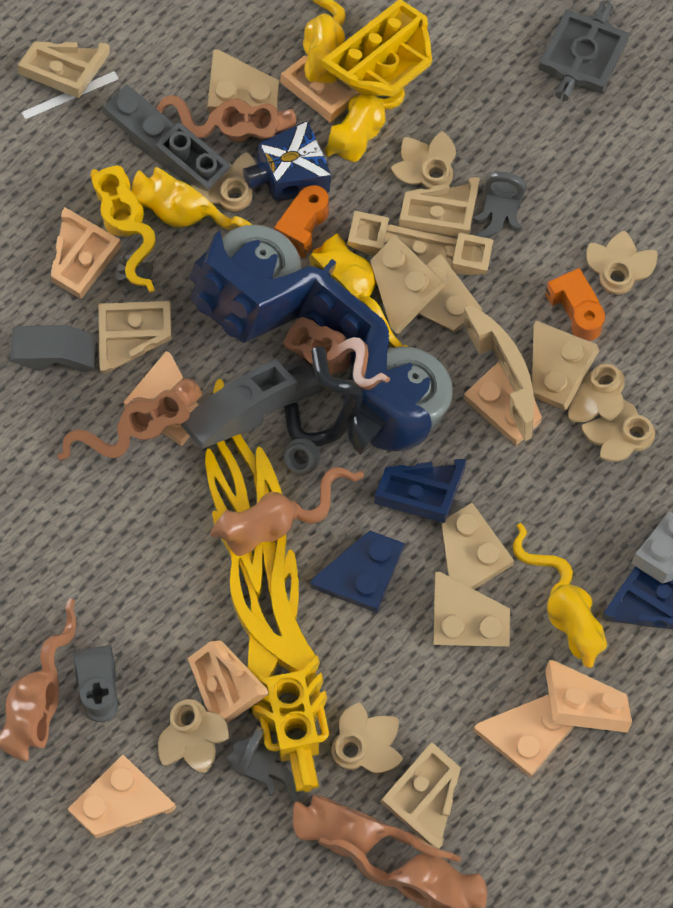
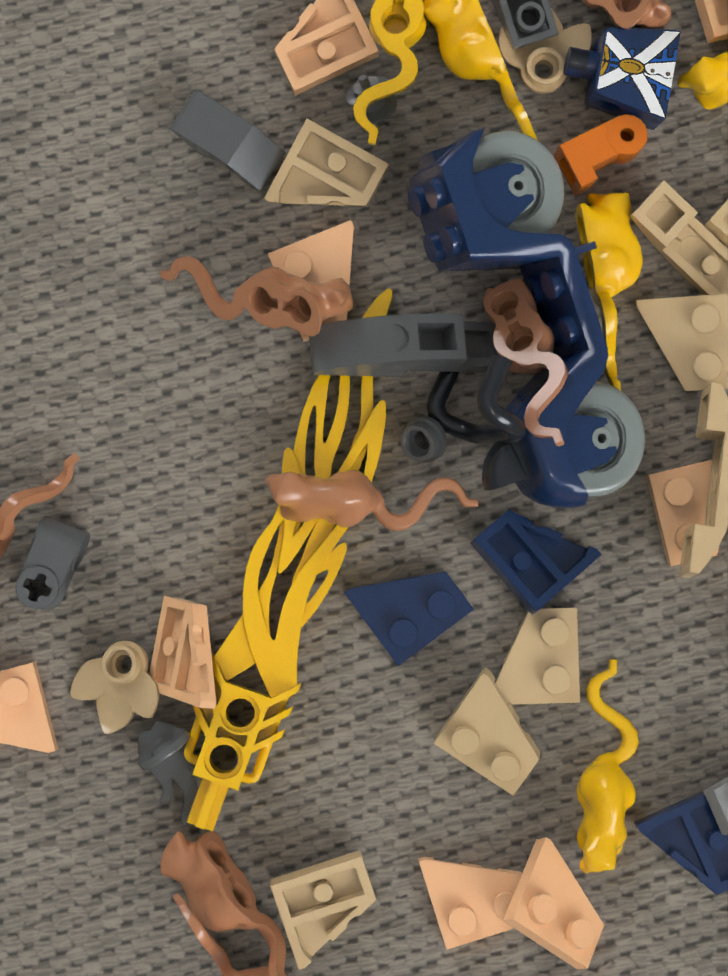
camera: 25 degrees right, 20 degrees up
tan plate [331,703,403,774] -> none
tan wing [370,235,446,334] -> none

